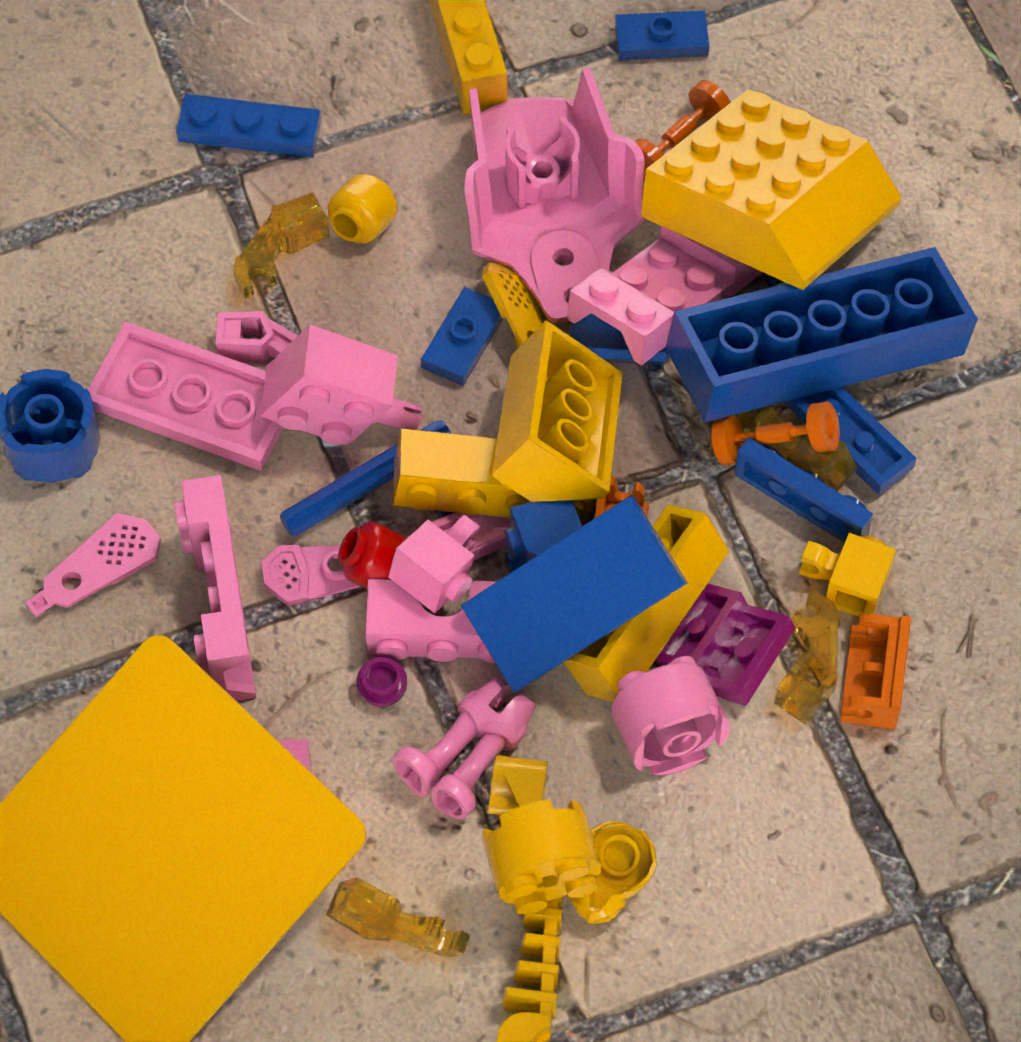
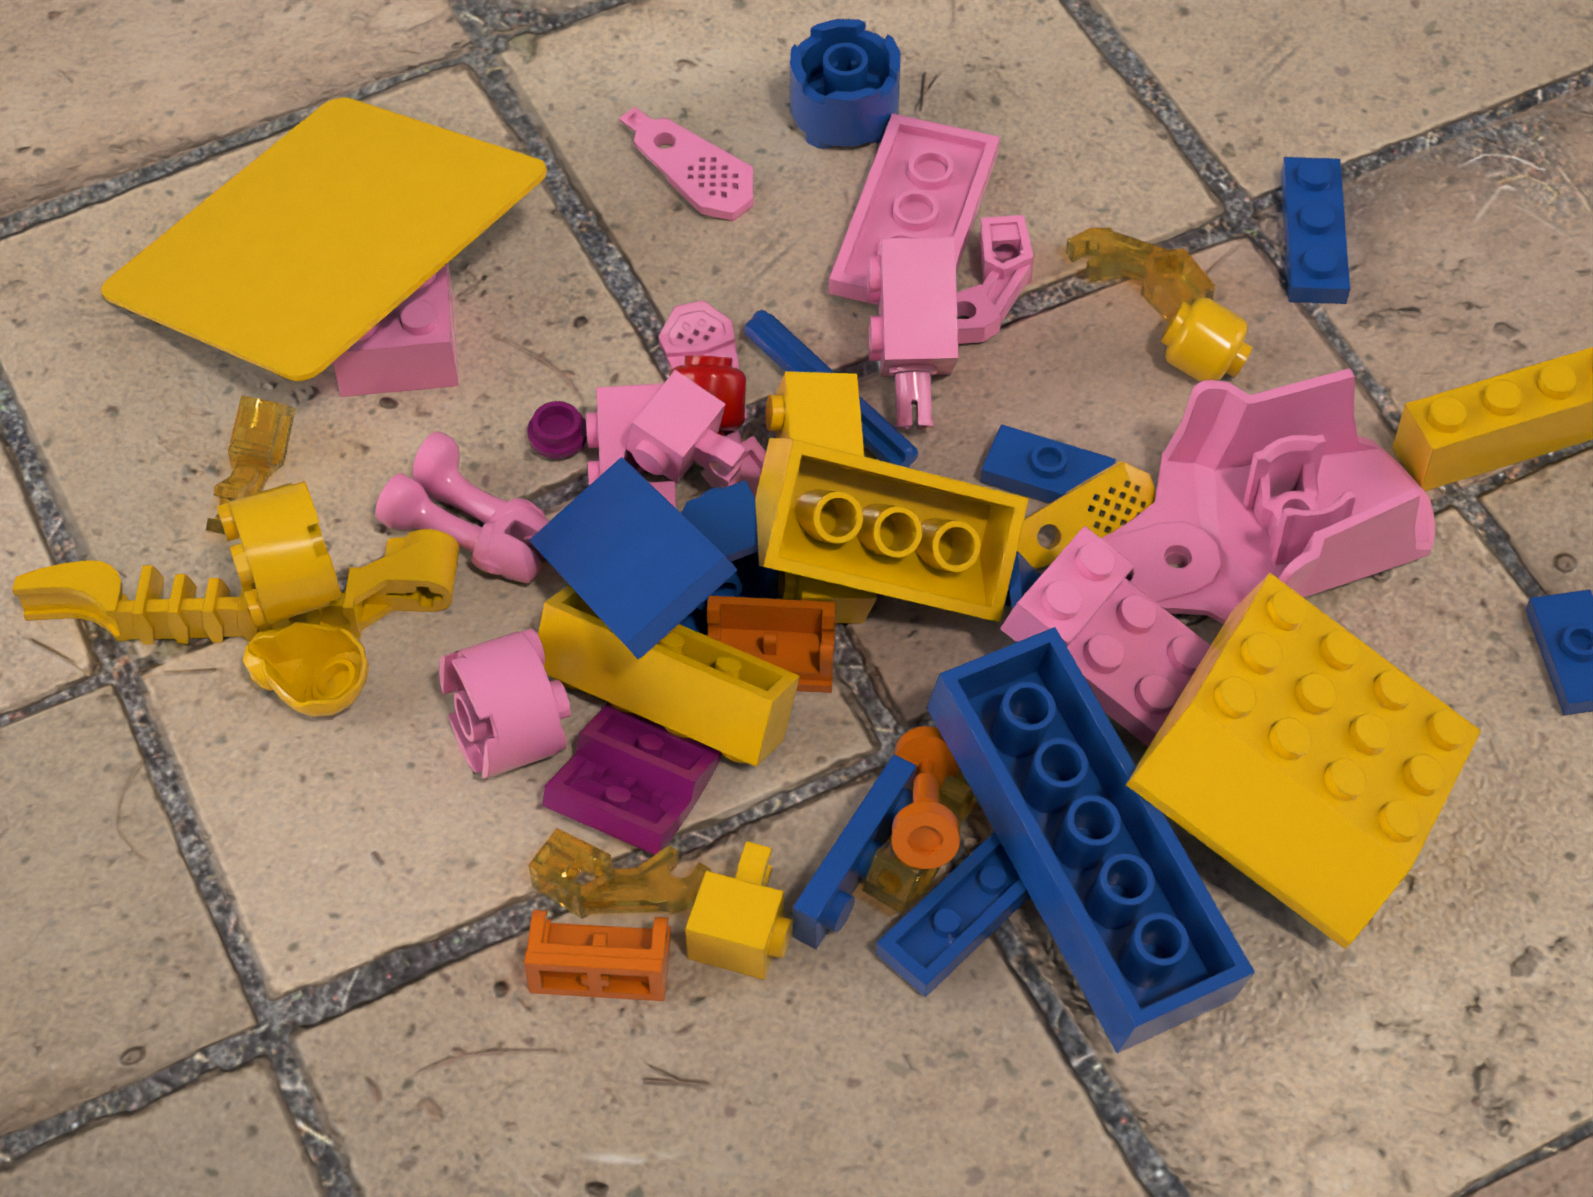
camera: 85 degrees right, 5 degrees down
bright pink piece [174,475,256,701] -> none
orange wheel [635,80,731,181] -> none

